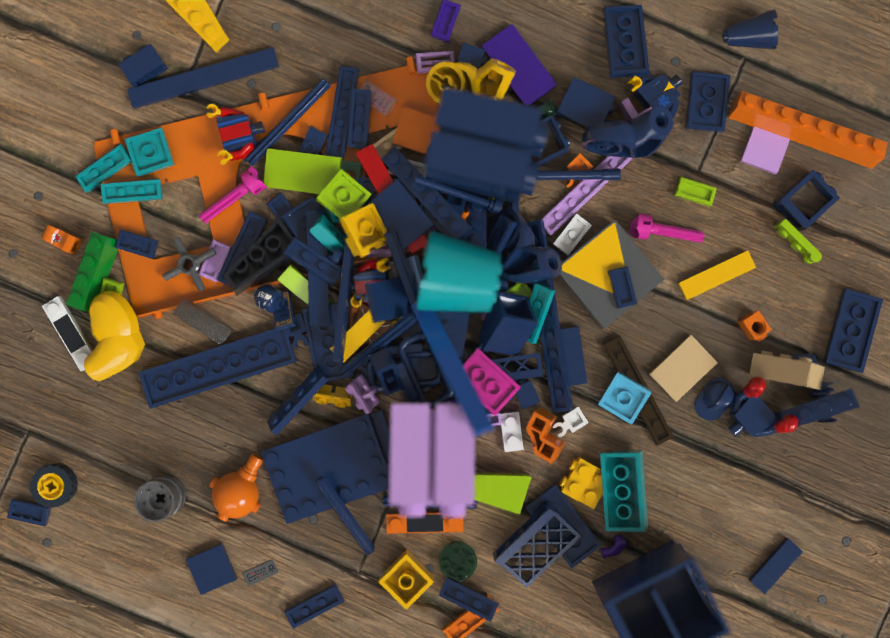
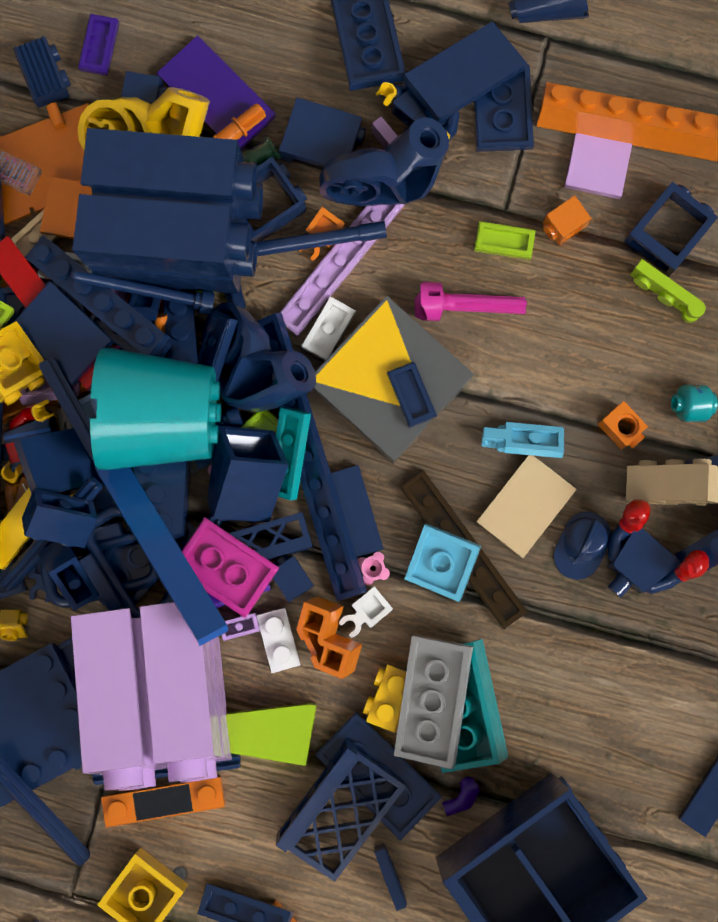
camera: 10 degrees left, 5 degrees down
lavender hips [345,374,380,414] -> none
lavender tile [415,51,455,74] -> none
clear green tile [439,541,477,582] -> none
yellow tile [678,251,756,300] -> none
none -> dark blue brick [13,36,71,108]
none -> dark blue brick [22,488,97,548]
none -> orange axle [213,104,266,140]
none -> bright pink plate [357,552,390,585]
none -> dark blue tile [374,843,407,911]
none -> light grey plate [394,635,473,769]
none -> dark blue tile [403,21,527,122]
none -> medium azure hinge [482,422,564,458]
none -> orange brick [543,195,592,245]
none -> teal head [671,385,718,422]

